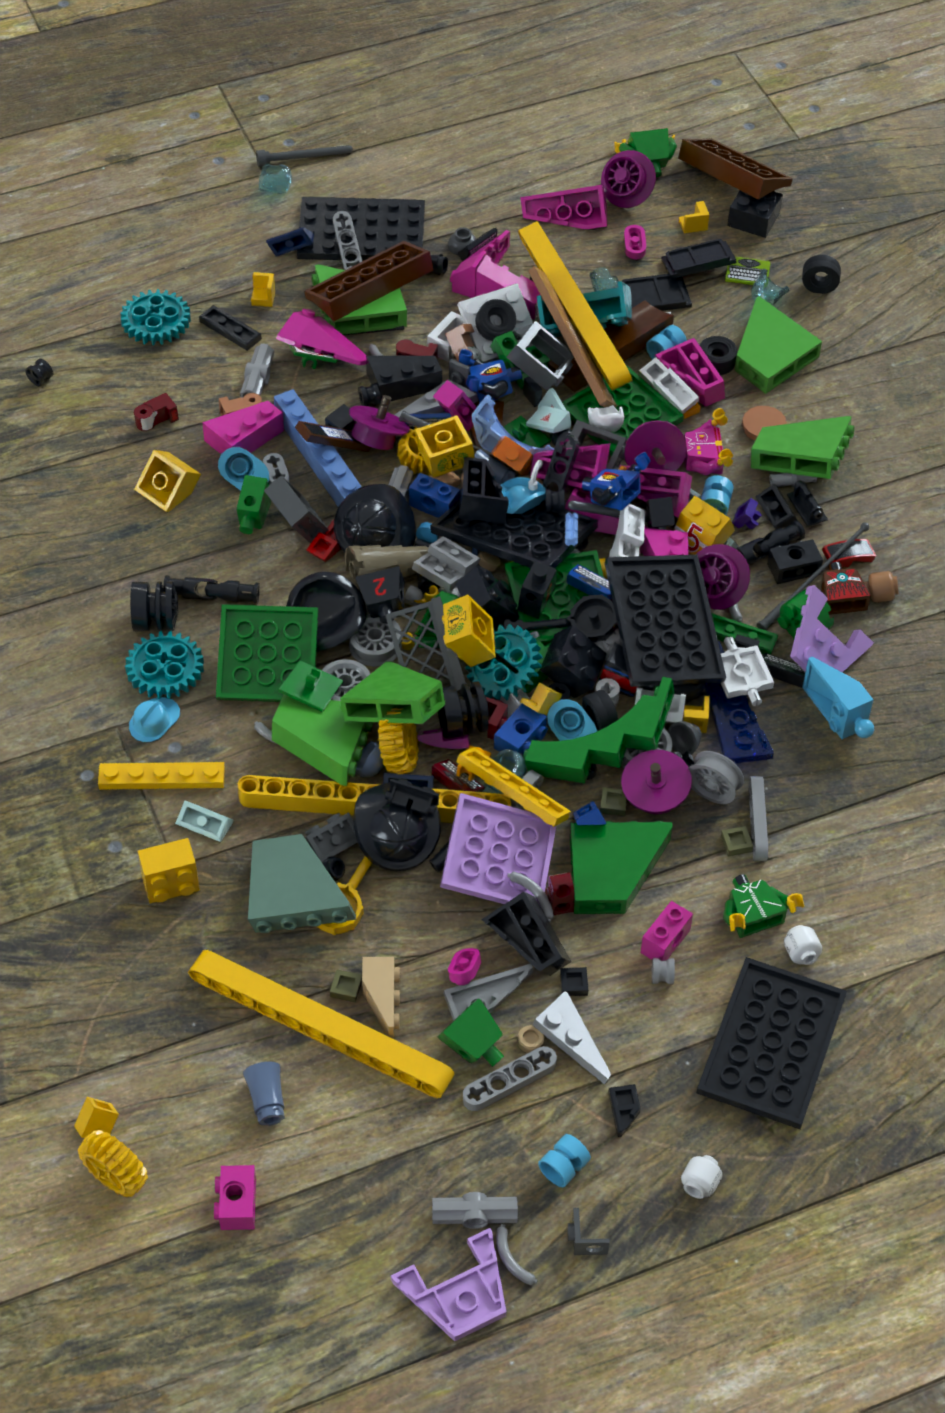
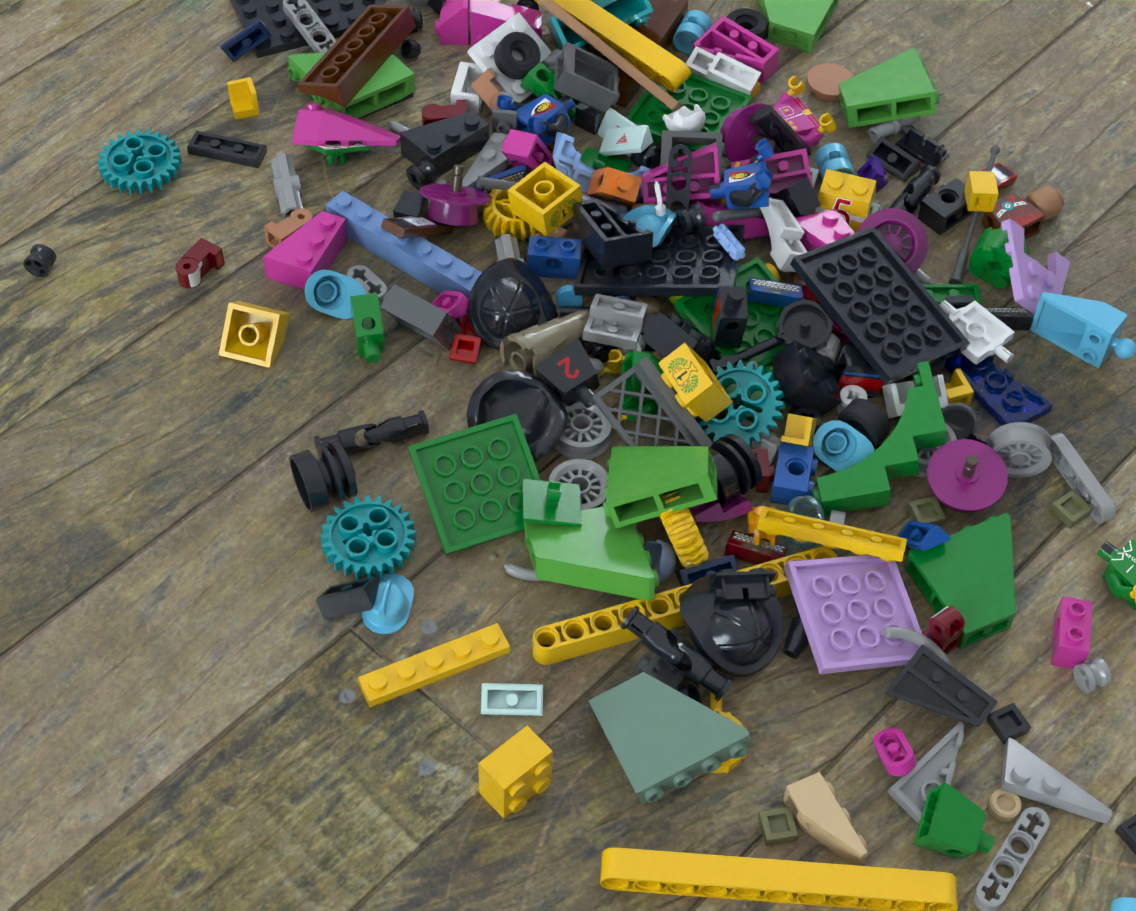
camera: 25 degrees left, 0 degrees up
none -> black slope [316,576,380,619]
none -> black hinge [400,39,421,59]
none -> dark pink plate [431,290,468,319]
none -> black piece [620,605,735,701]
none -> black tile [749,105,811,156]
none -> yellow panel [964,171,999,212]

